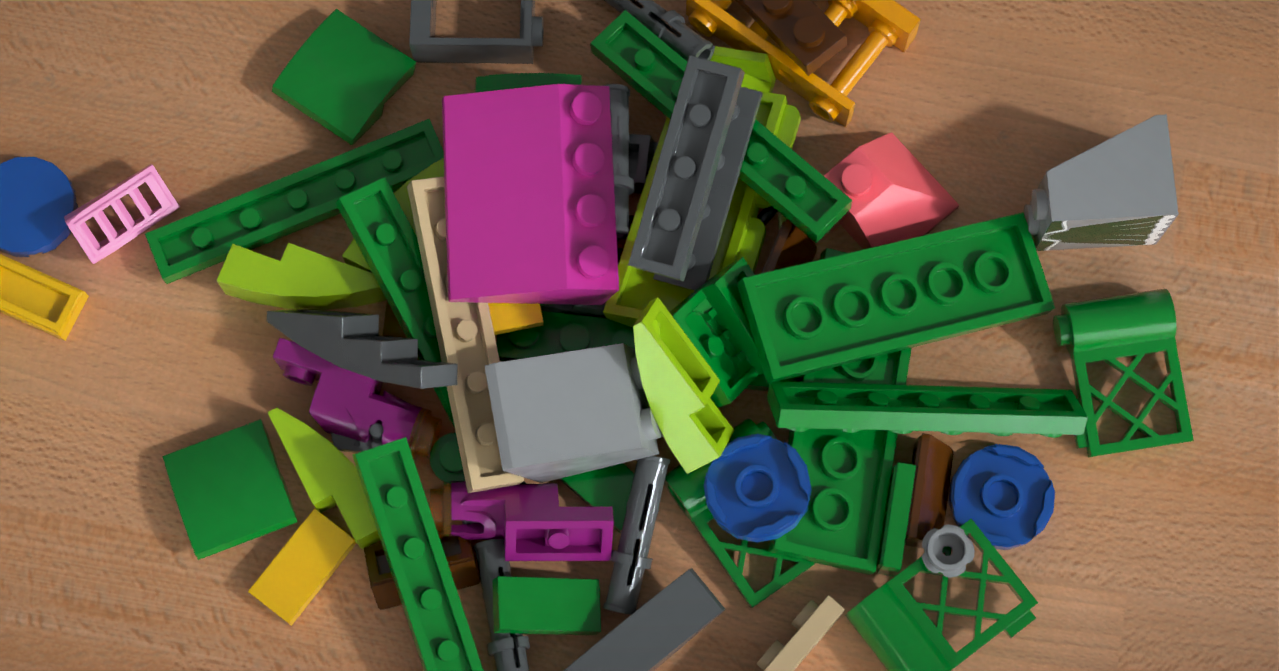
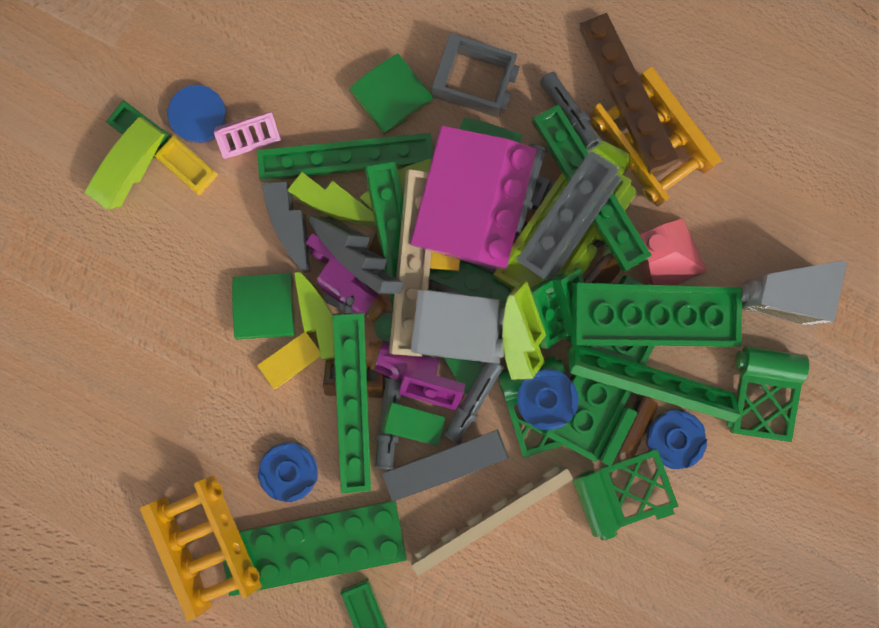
camera: 15 degrees right, 10 degrees up
light grey plate [922,524,975,578] -> none
none -> dark grey slope [263,182,311,273]

